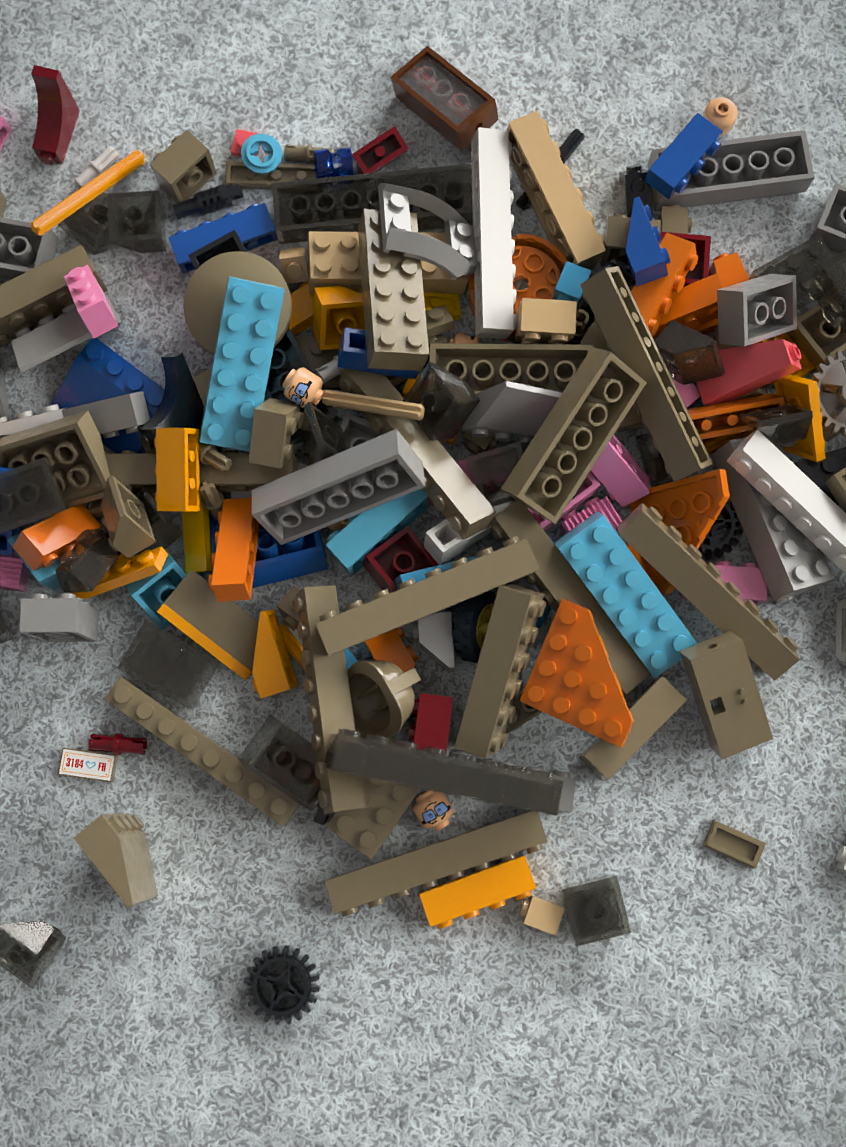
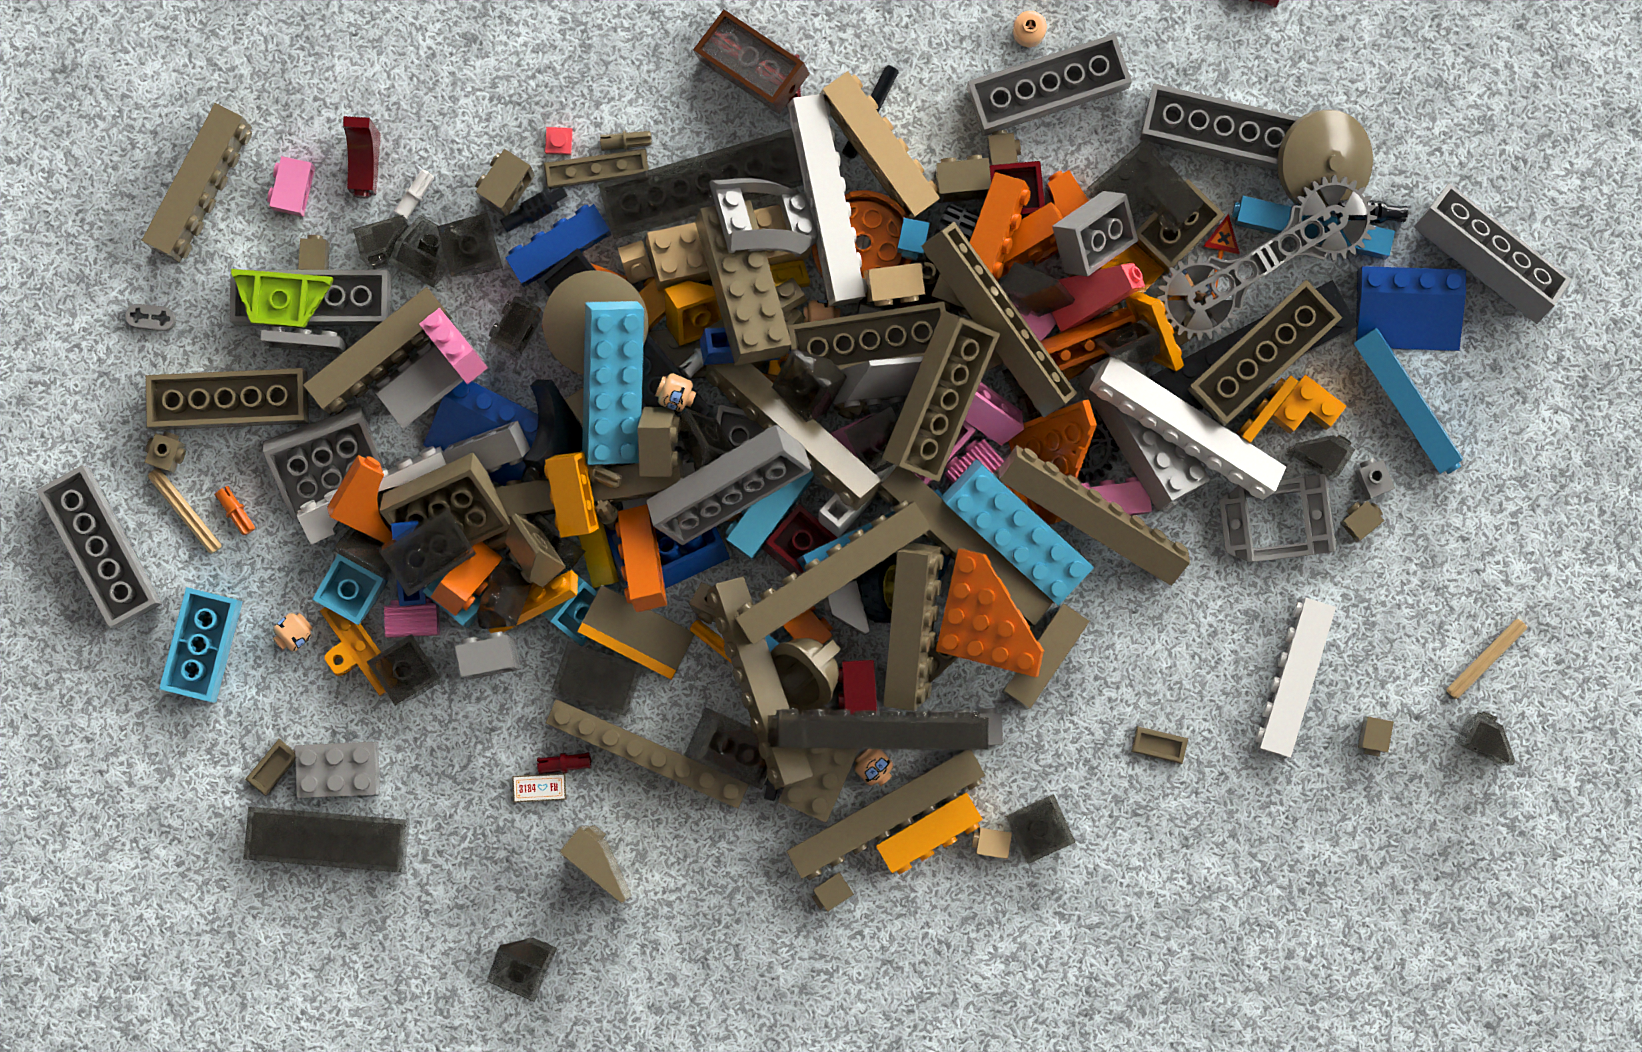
camera: 15 degrees left, 5 degrees up
light orange axle [31,150,145,236] -> none
medium azure gear [241,134,282,175] -> none
black gear [244,945,320,1025] -> none
light orange slope [252,609,299,699] -> none
clear blue wheel [314,147,354,184] -> none
tan axle [322,390,425,420] -> none
dark red brick [350,126,409,181] -> none
black bracket [619,165,653,218] -> none
blue slope [626,196,670,287] -> none
blue brick [645,113,723,199] -> none
dark tan brick [679,631,773,759] -> none
none -> clear smoke slope [353,215,411,269]
none -> clear smoke slope [489,296,543,359]
none -> dark tan brick [812,872,854,912]

